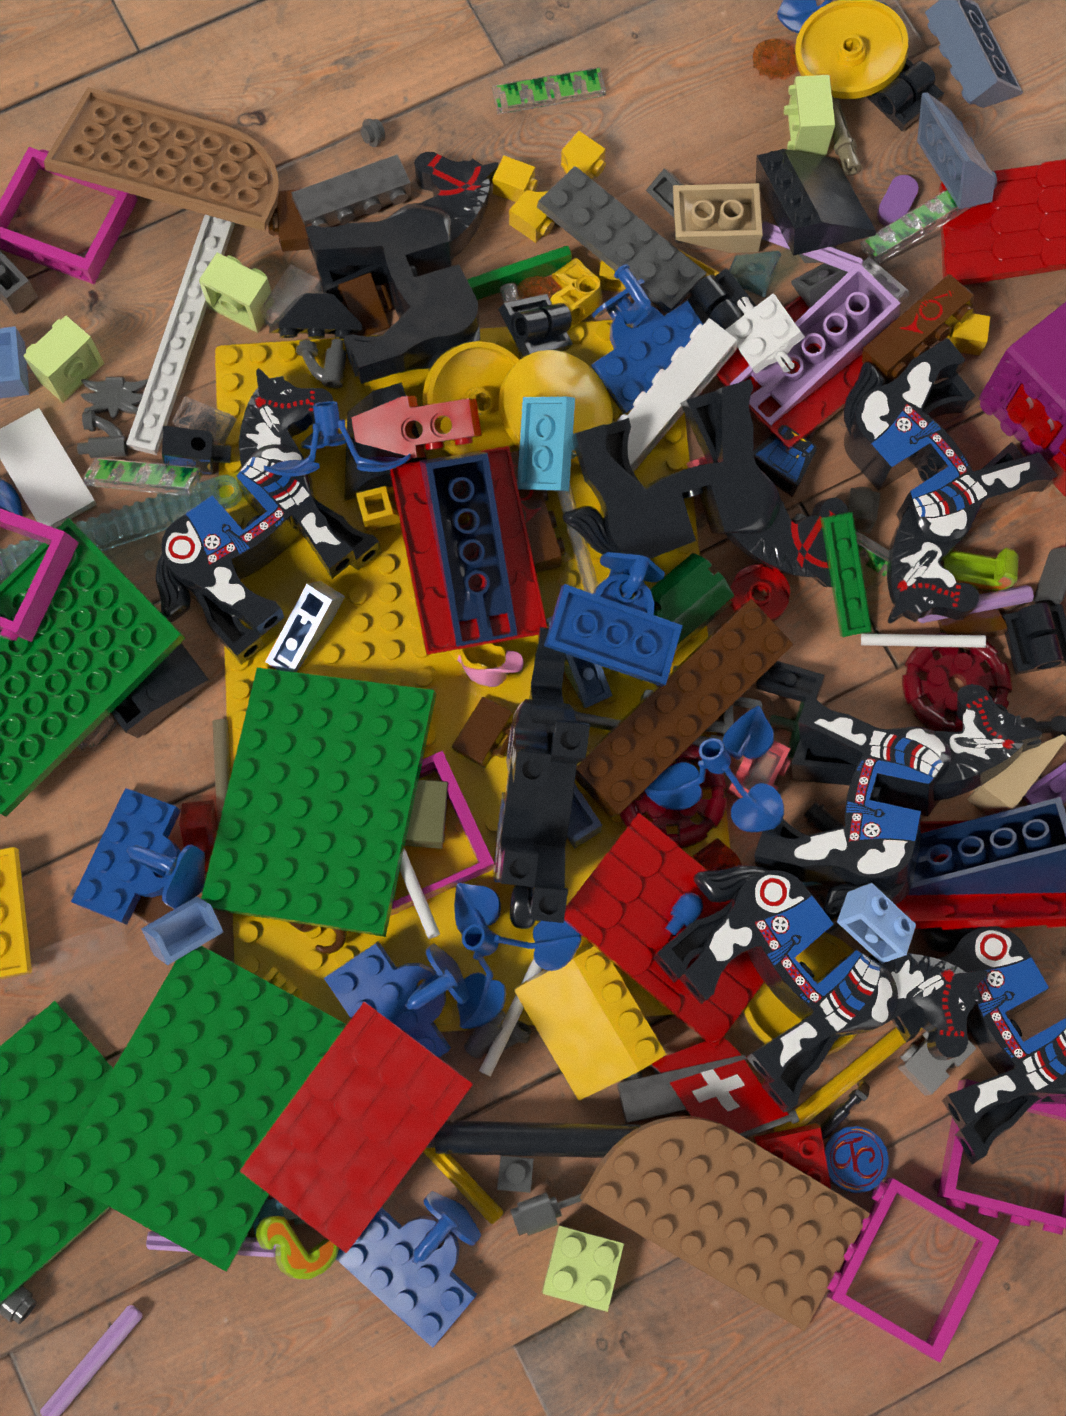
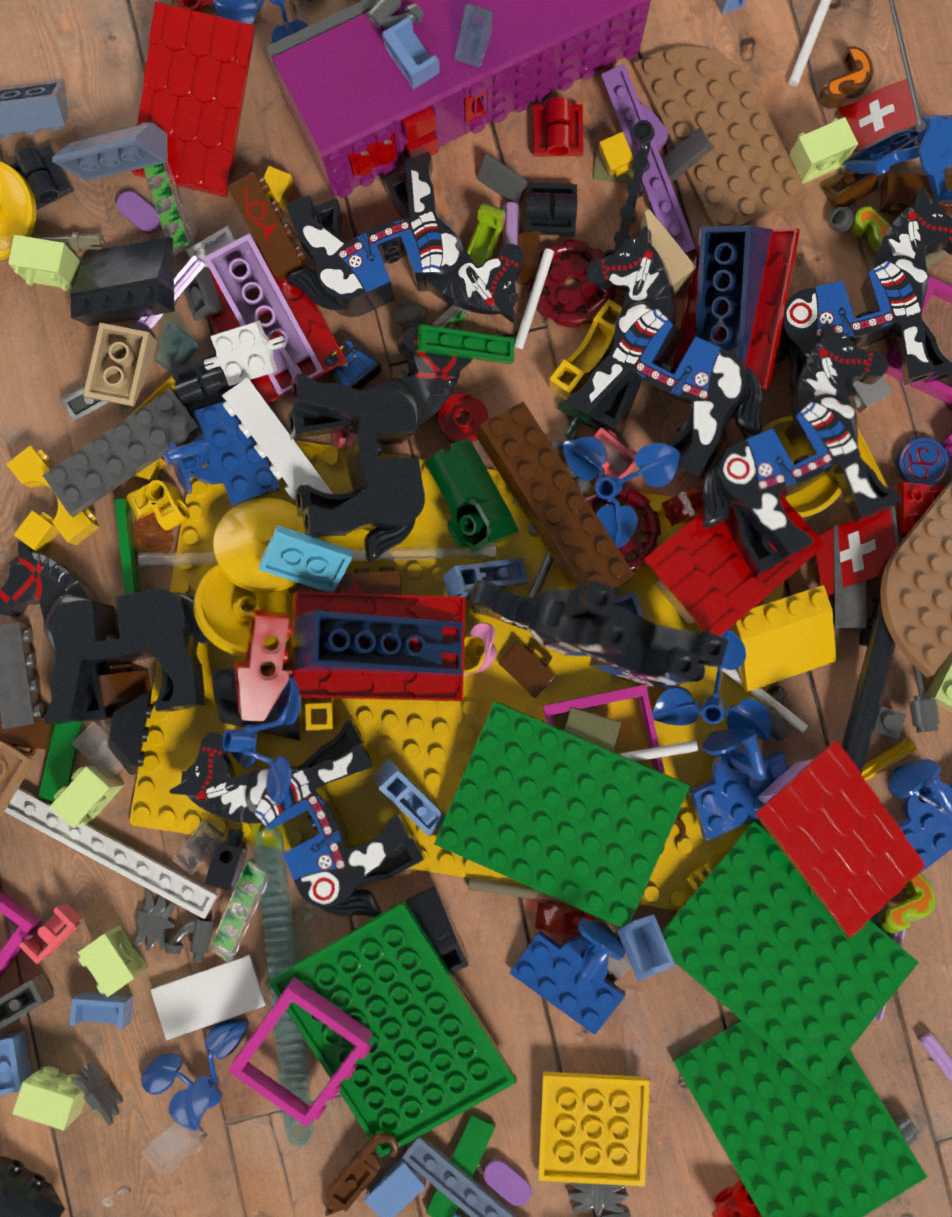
camera: 70 degrees left, 10 degrees up
dark grey plant [296,339,347,389] -> none
black plate [498,294,573,358] -> none
blue plate [544,552,683,687] -> none
blue cylinder [665,893,703,936] -> none
black plate [756,661,825,703] -> none
black pin [803,802,845,832] -> none
black piece [820,1080,870,1139] -> none
light blue brick [837,883,916,964] -> none
none -> coral window [19,902,82,964]
none -> green tile [38,721,84,801]
none -> yellow arch [549,299,622,400]

